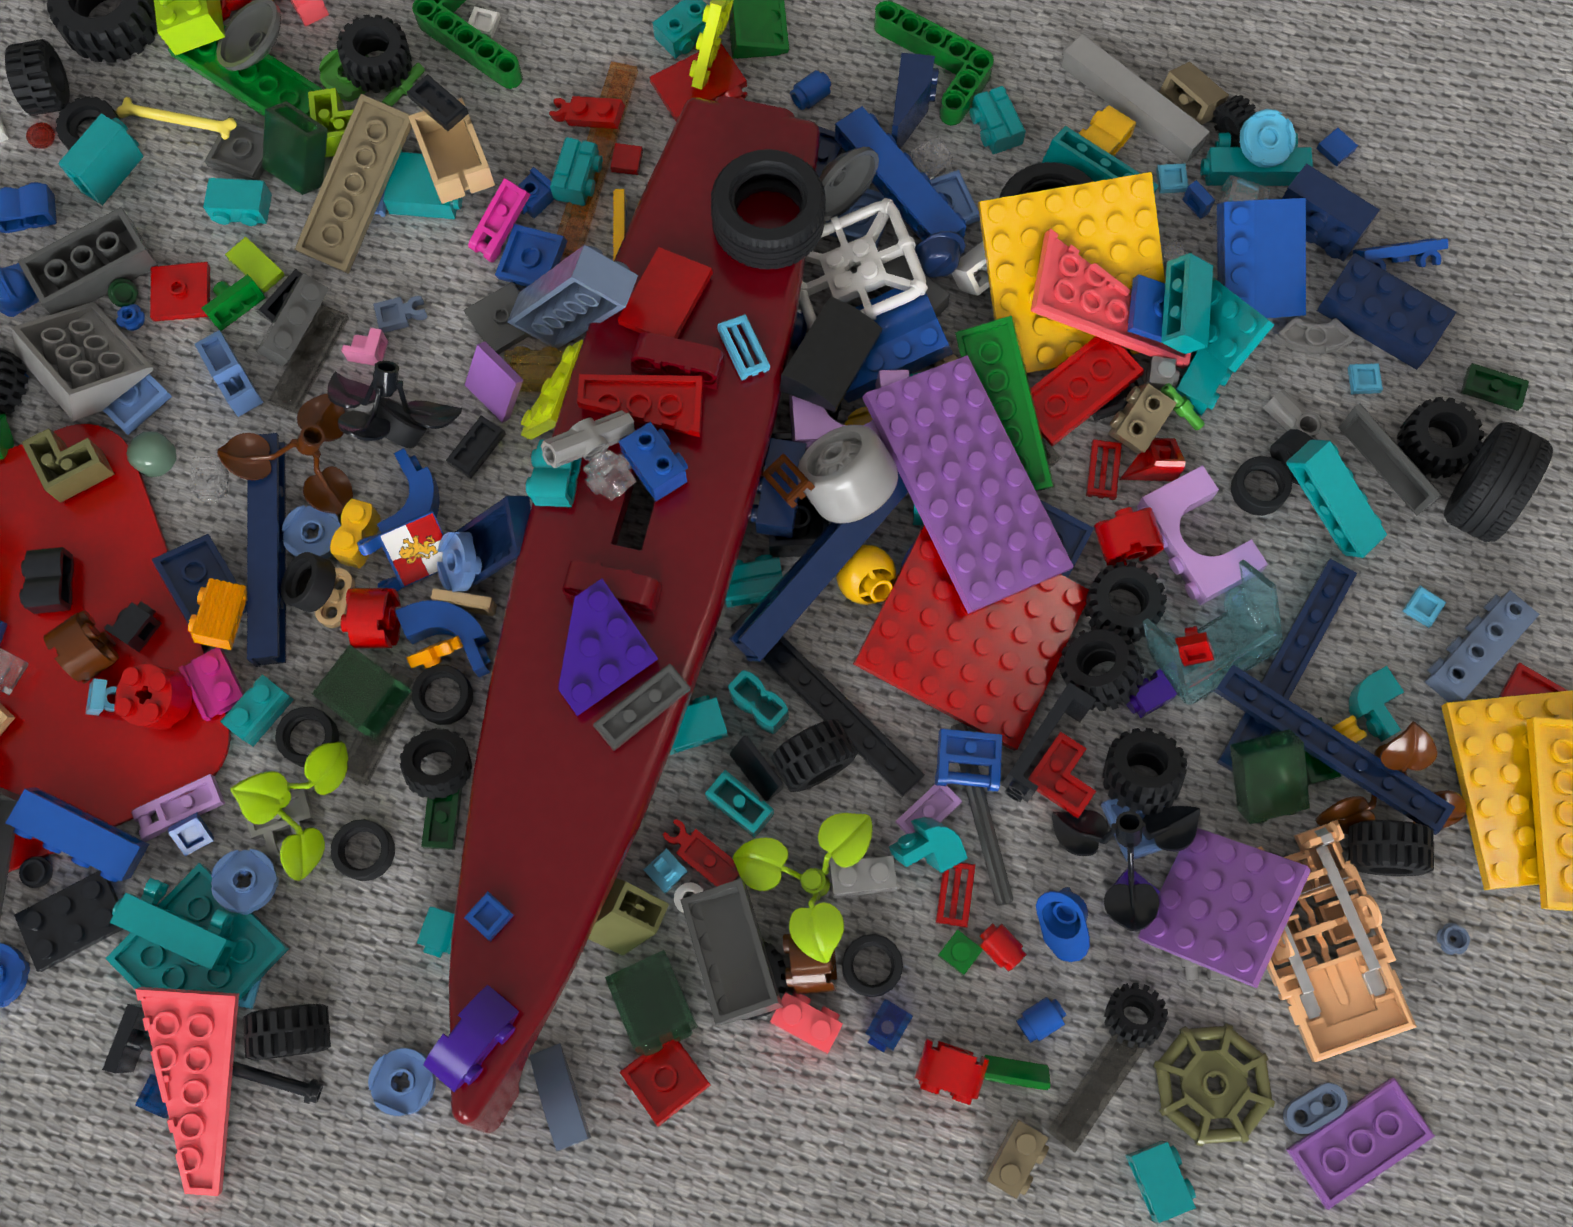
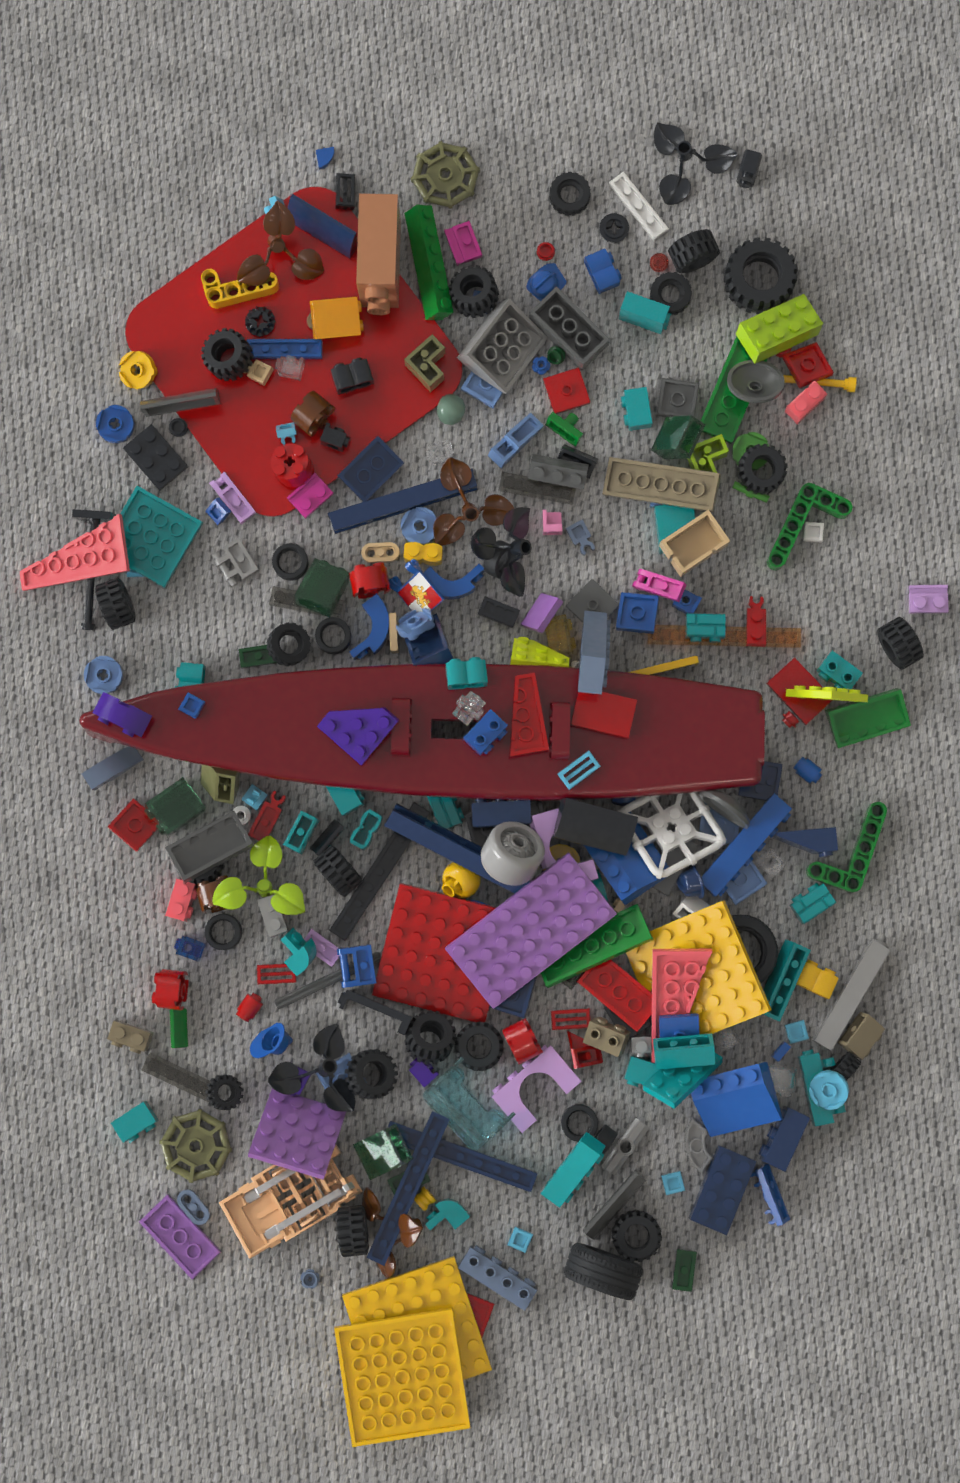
camera: 80 degrees right, 10 degrees up
blue brick [6,787,149,882] -> none
teal brick [110,878,238,972] -> none
light yellow piece [116,97,237,140] -> none
clear blue tile [135,1074,168,1118] -> none
light orange brick [188,578,247,650] -> none
medium blue plate [211,849,279,915] -> none
teal brick [220,674,294,747] -> none
lime tile [225,237,285,293] -> none
lime plant [230,741,348,881] -> none
black tyre [281,552,336,613] -> none
black tyre [331,819,395,881] -> none
light orange plate [406,636,463,669] -> none
black plate [407,74,469,131] -> none
light grey piece [541,410,635,468] -> none
dark grey tile [593,664,691,751] -> none
red tile [610,143,643,175] -> none
black tyre [711,149,826,270] -> none
reddish brown tile [762,453,815,508] -> none
green plate [938,930,983,976] -> none
blue brick [1016,997,1067,1043] -> none
red plate [1028,731,1096,818] -> none
bright green bar [1161,383,1205,430] -> none
red tile [1175,626,1214,666] -> none
blue tile [1316,128,1358,166] -> none

